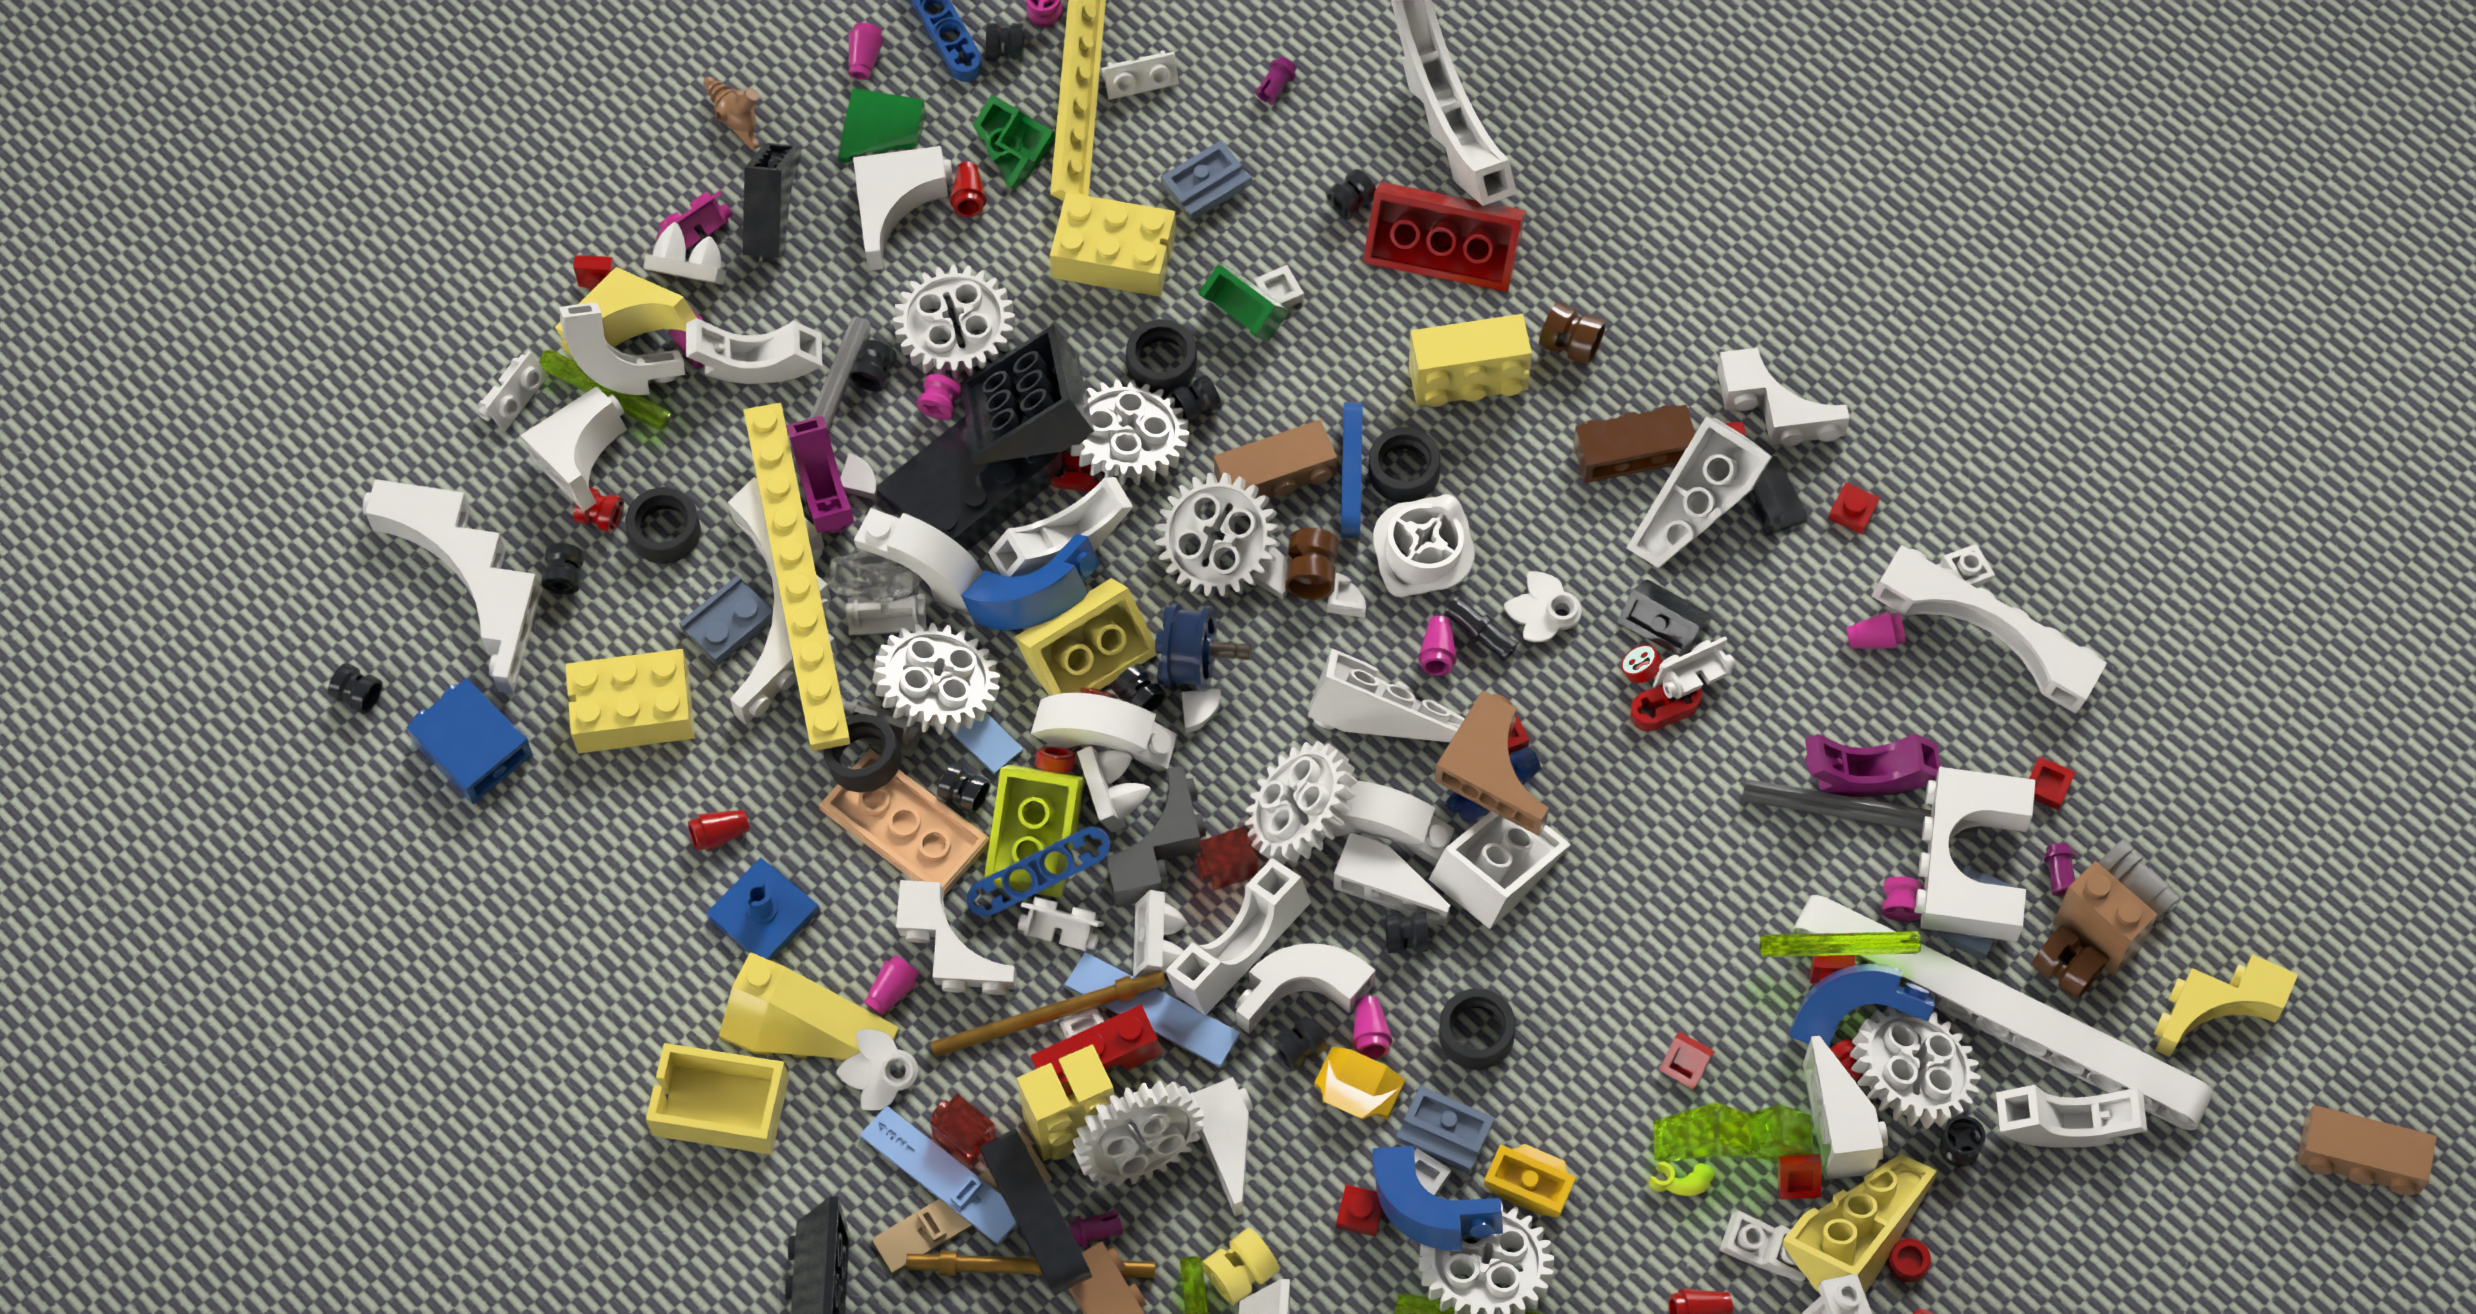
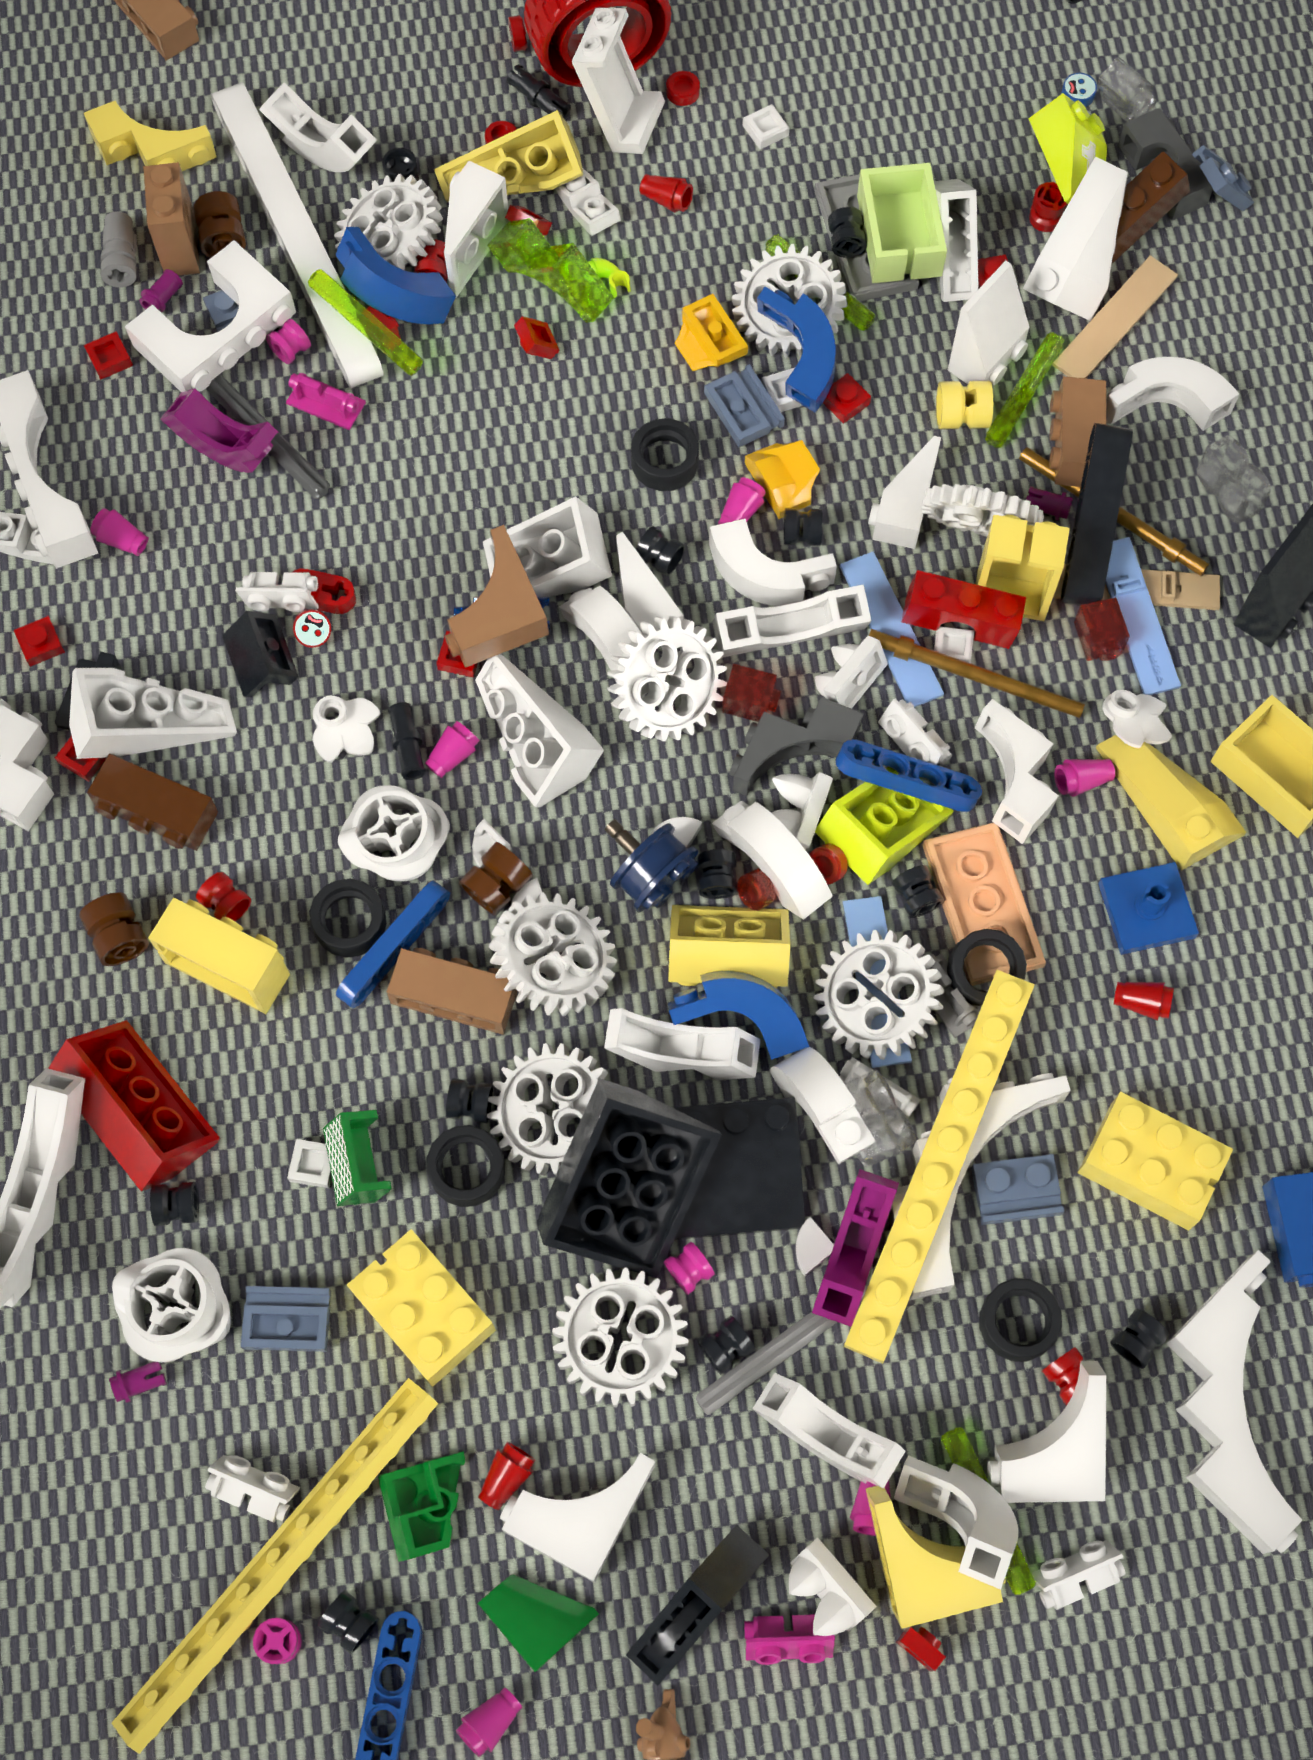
camera: 145 degrees left, 5 degrees up
none -> white piece [112,1248,231,1363]
none -> red wheel [196,871,252,922]
none -> dark pink hinge [286,373,366,430]

